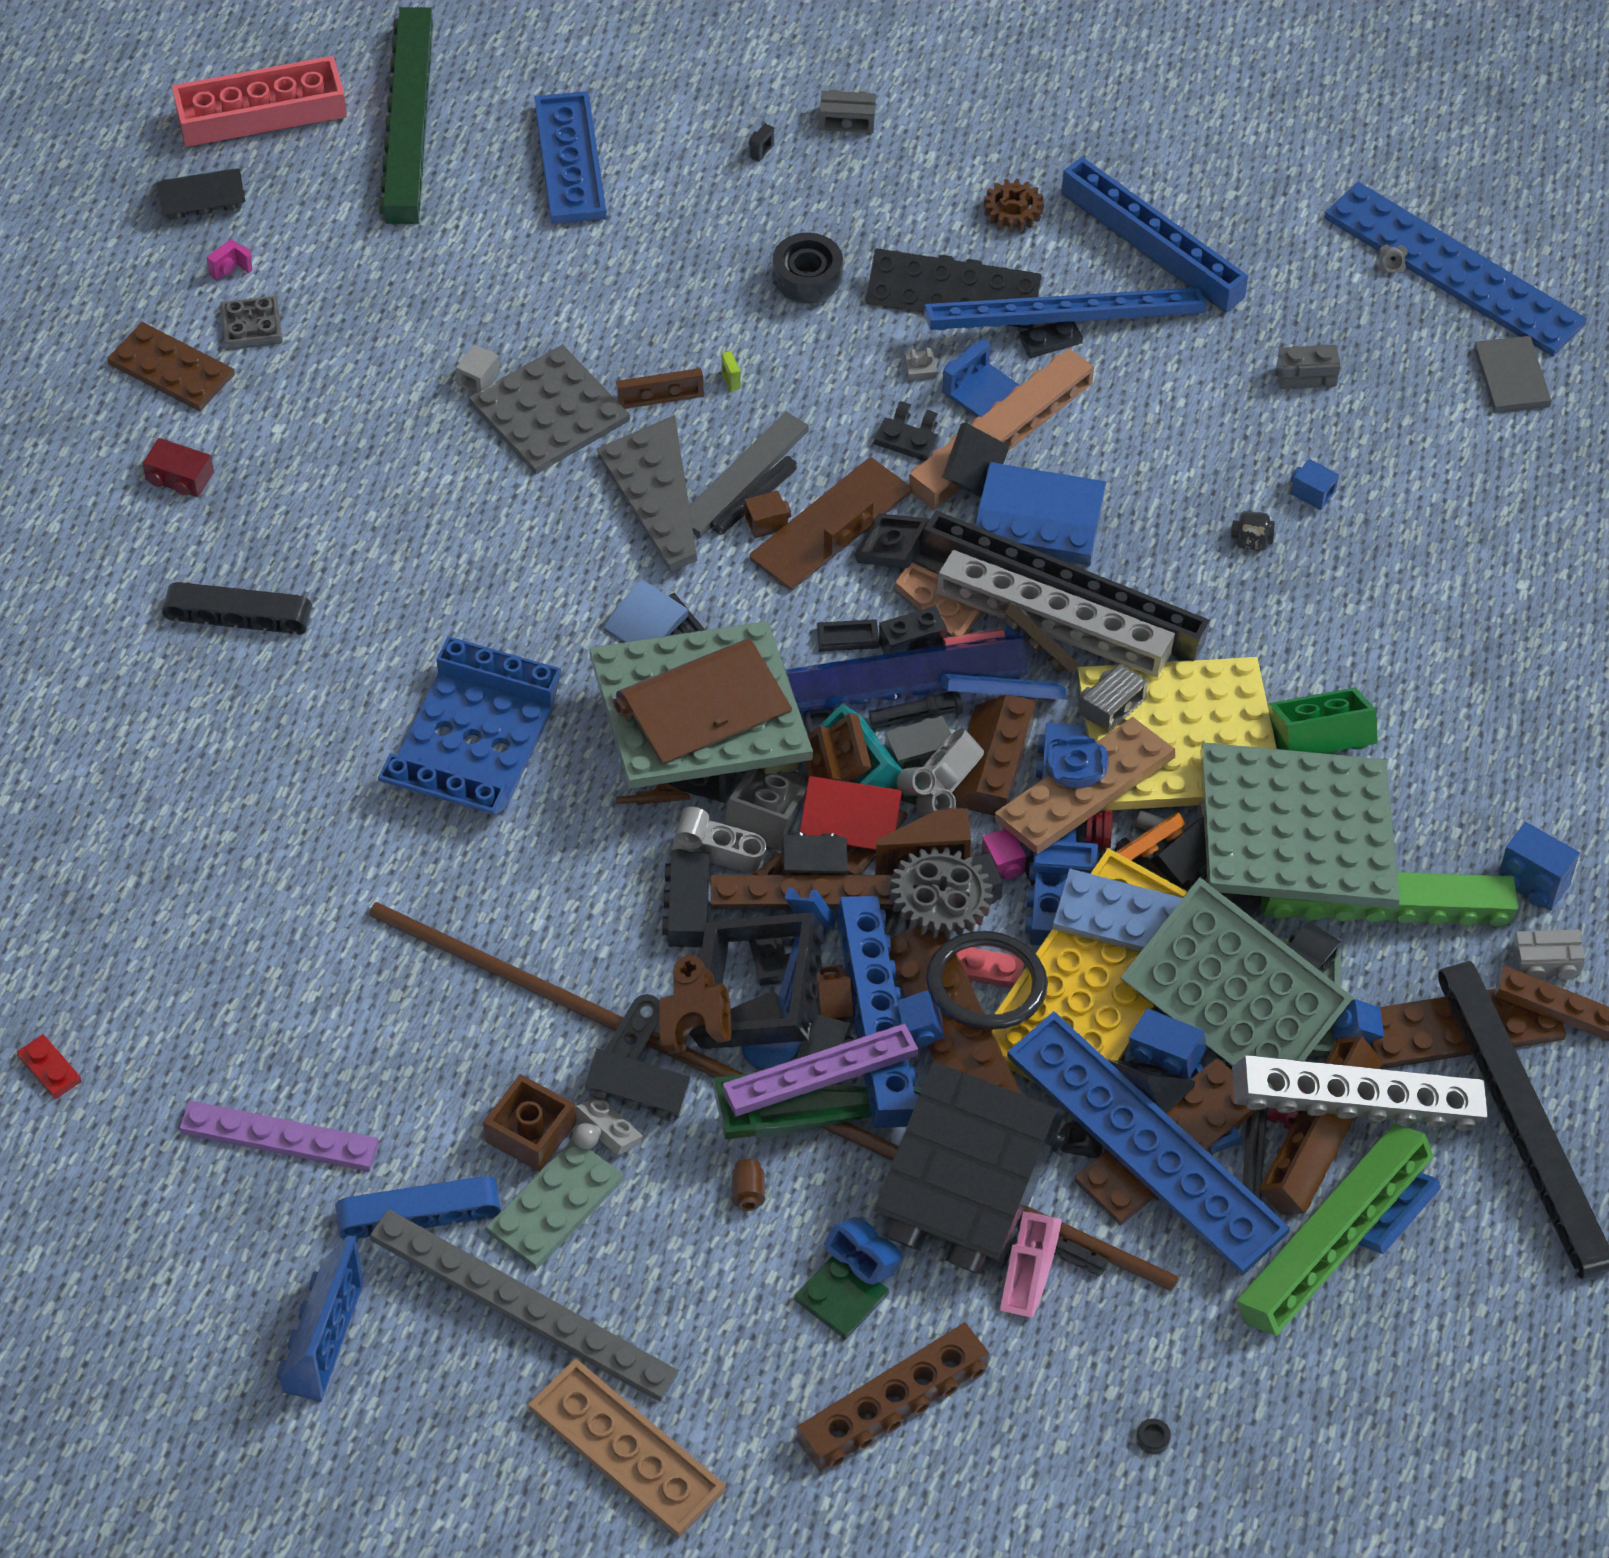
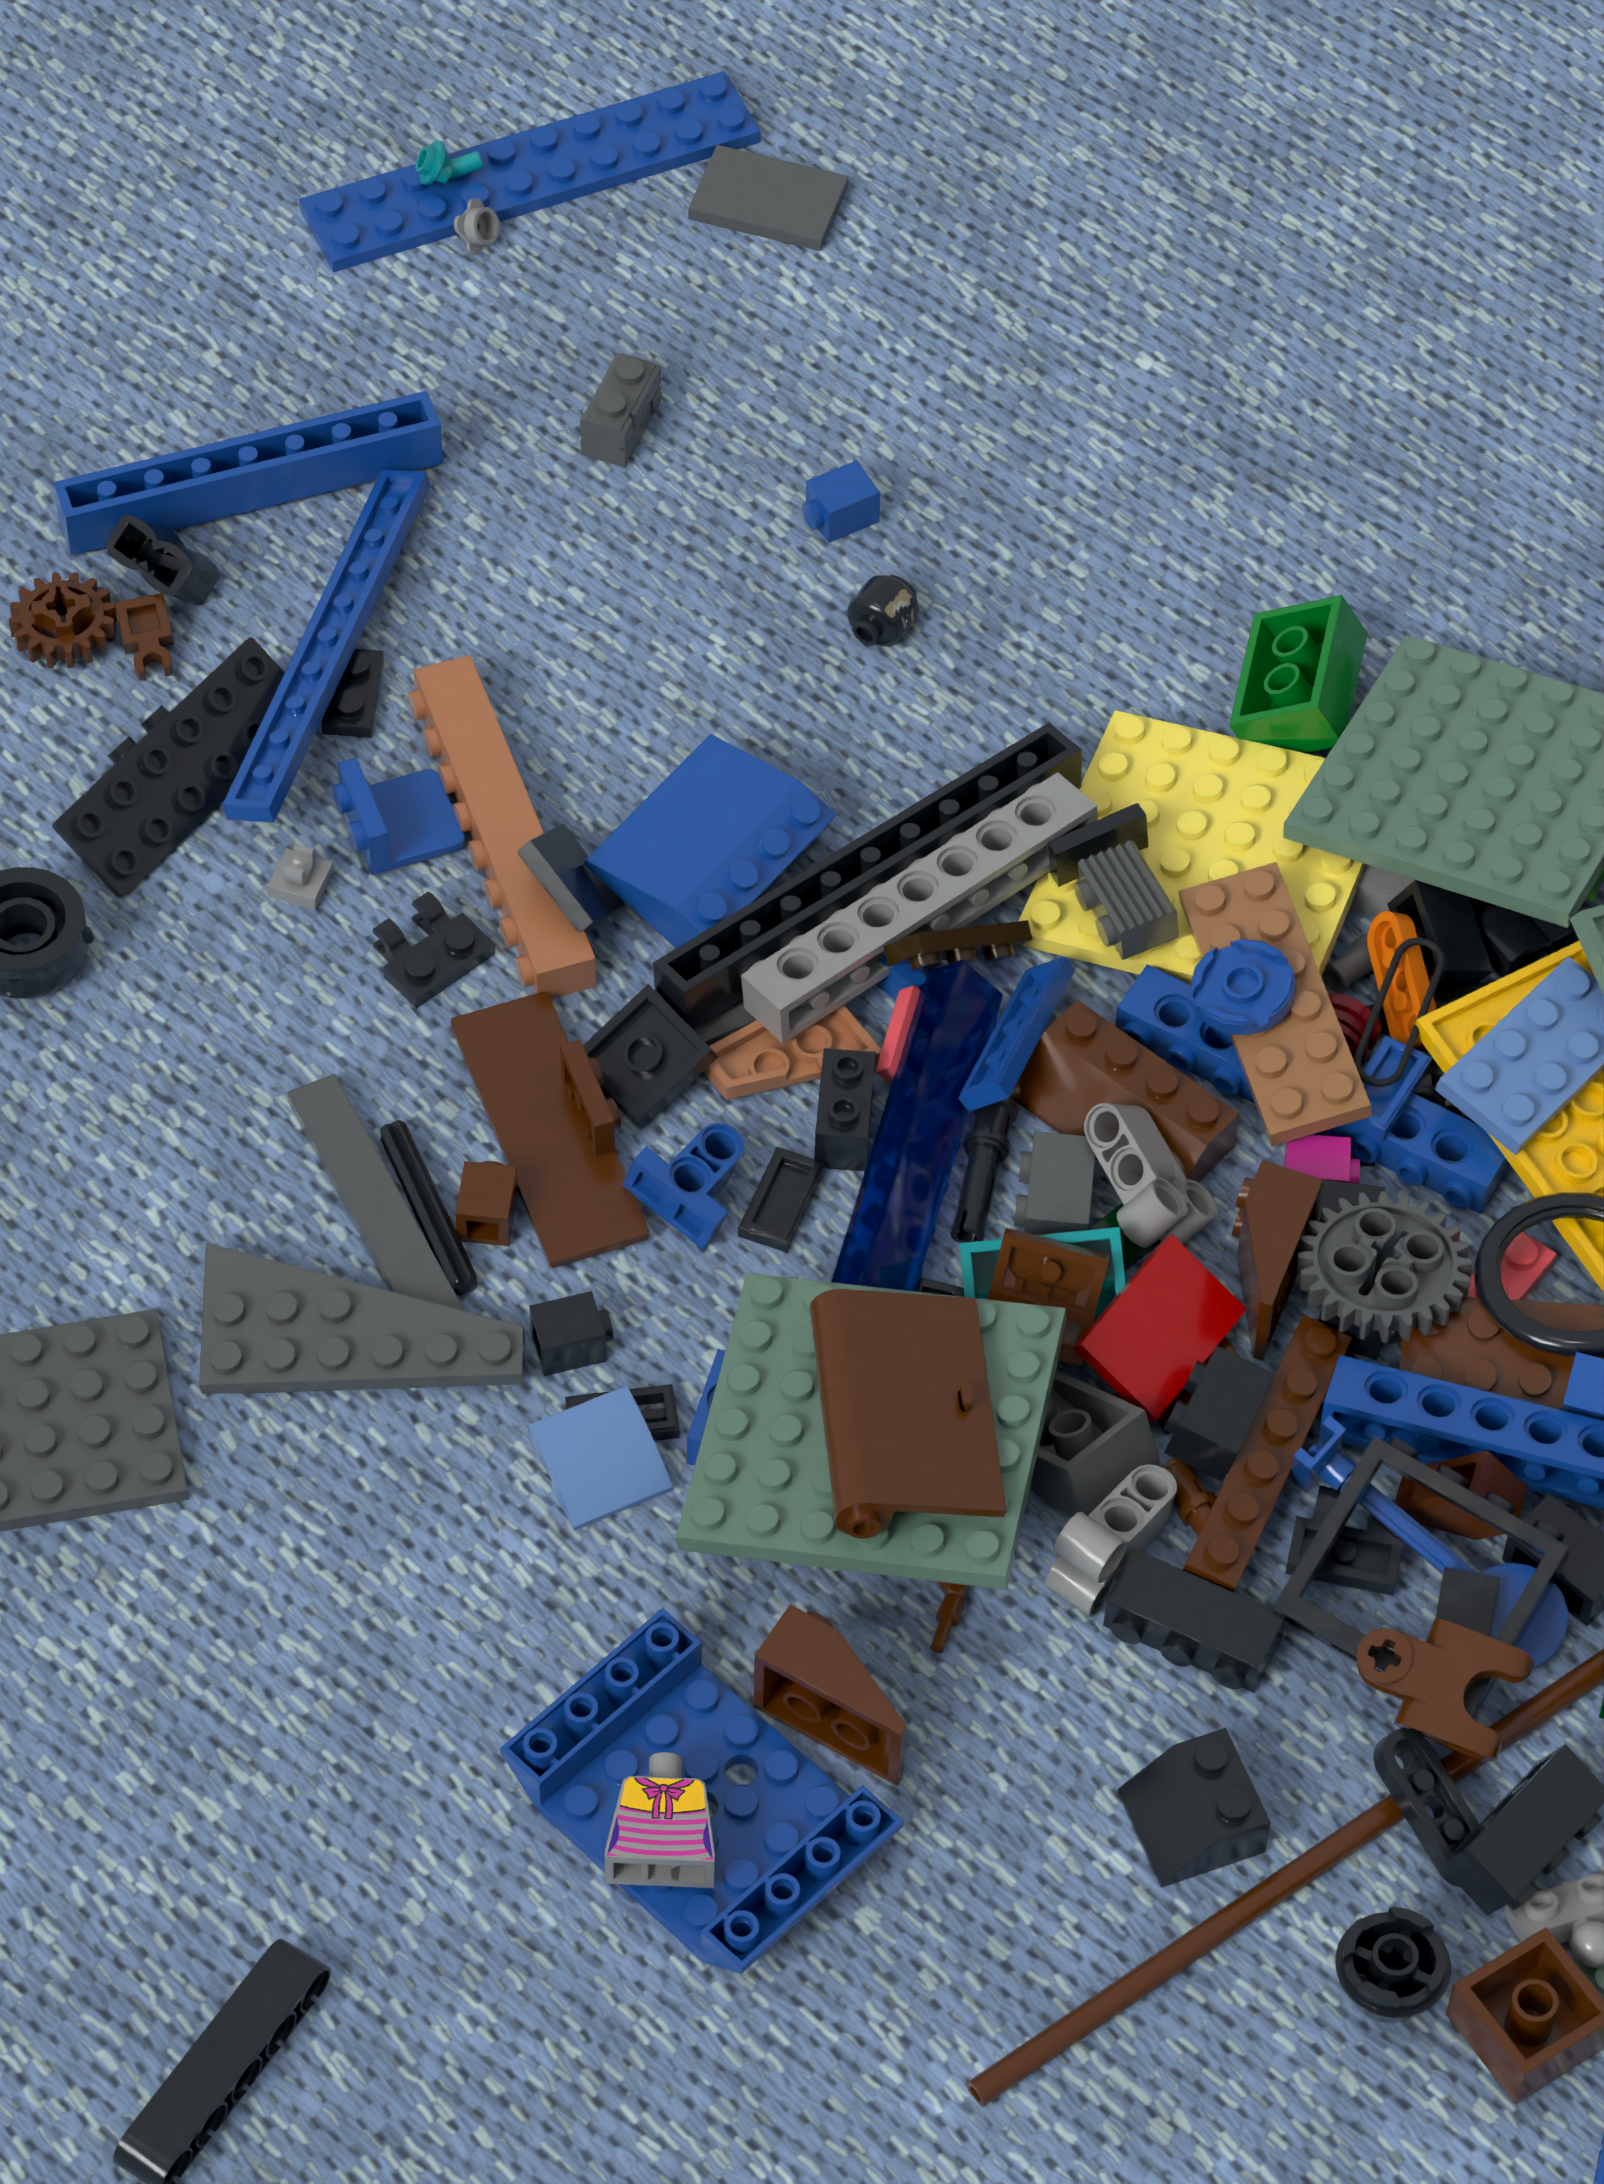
camera: 65 degrees left, 0 degrees up
reddish brown plate [616,368,704,409] -> none
lime tile [721,351,741,391] -> none
none -> black brick [105,515,221,605]
none -> reddish brown plate [115,593,174,681]
none -> teal plate [415,140,484,185]
none -> black brick [529,1291,614,1376]
none -> torso [605,1752,715,1888]
none -> blue tile [622,1123,744,1250]
none -> reddish brown slope [753,1604,907,1786]
none -> black tile [1048,803,1149,887]
none -> black slope [1117,1728,1271,1888]
none -> black cone [1335,1907,1451,2023]
none -> black piece [1354,937,1445,1087]

